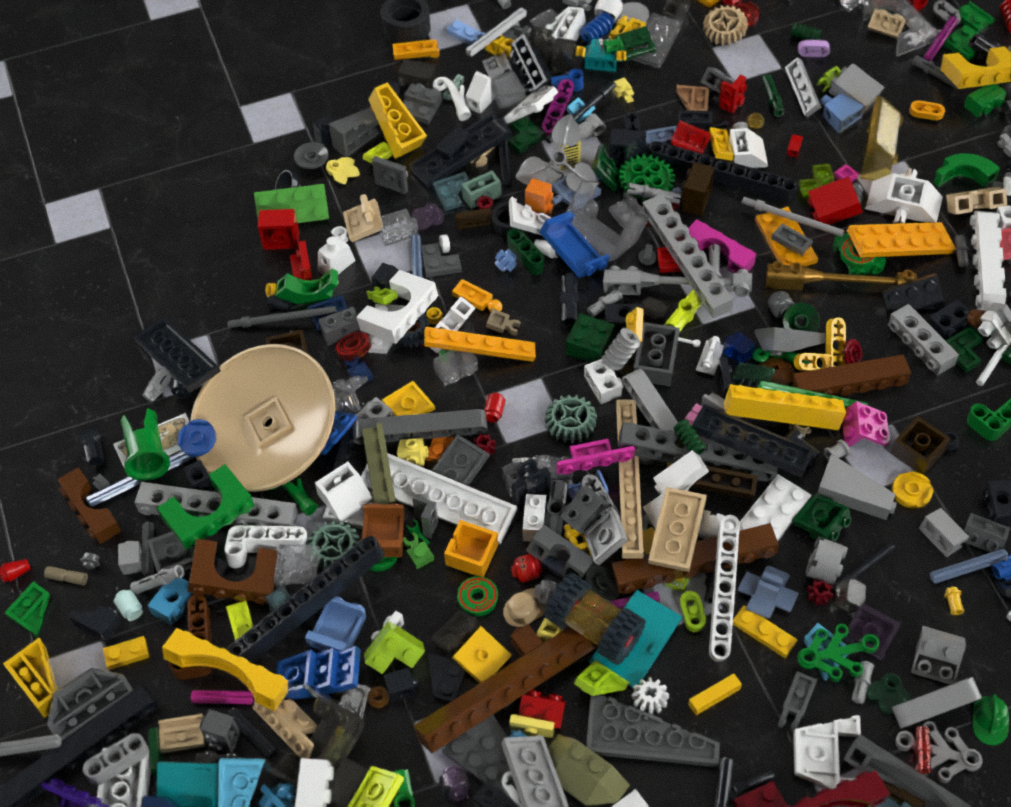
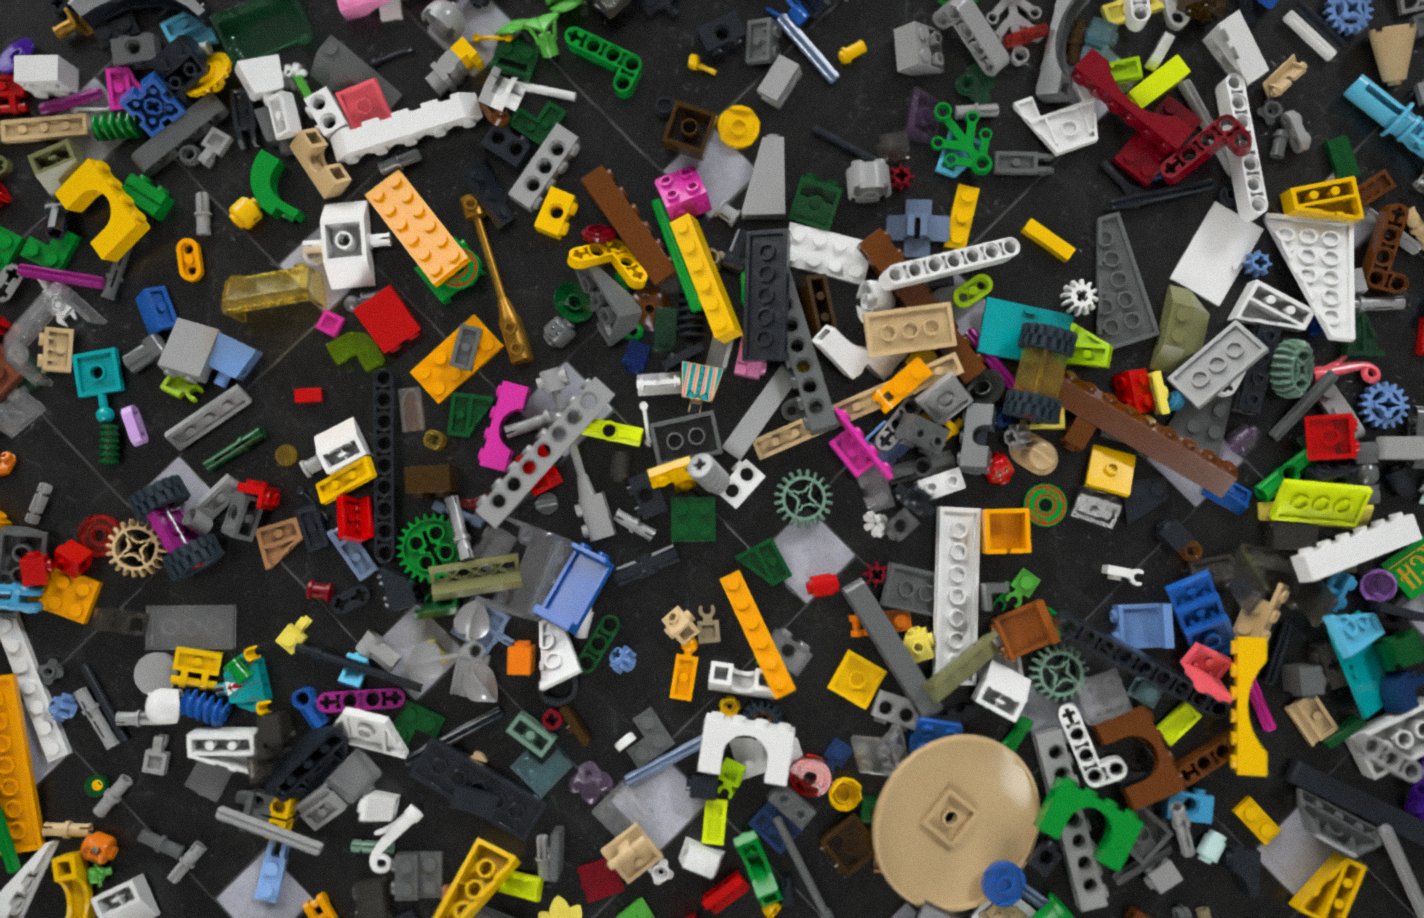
camera: 110 degrees left, 30 degrees up
lime brick [364,620,425,674] -> none
dark green plate [615,26,657,62] -> none
dark green piece [673,419,706,455] -> none
light grey bar [742,197,844,237] -> none
none -> teal plate [72,347,125,424]
none -> dark grey piece [122,333,166,373]
none -> black plate [127,475,225,581]
none -> blue panel [135,286,177,335]
none -> light grey plate [182,473,239,536]
none -> light grey axle [194,192,212,236]
none -> yellow head [229,197,263,229]
none -> dark red bush [306,580,334,603]
none -> clear tile [398,387,426,433]
none -> clear yellow bush [423,429,447,451]
none -> olive fence [428,553,523,602]
none -> dark green wing [447,392,495,438]
none -> yellow brick [534,186,578,240]
none -> dark red piece [577,858,625,903]
none -> tan brick [661,606,700,646]
none -> torso [681,361,724,414]
none -> yellow hand [688,54,717,76]
none -> neon yellow plate [701,798,728,846]
none -> dark green wing [734,537,792,586]
none -> yellow hair [828,777,862,812]
none -> light orange plate [870,356,933,414]
none -> coral bracket [1180,642,1234,703]
none -> blue slope [1201,482,1252,515]

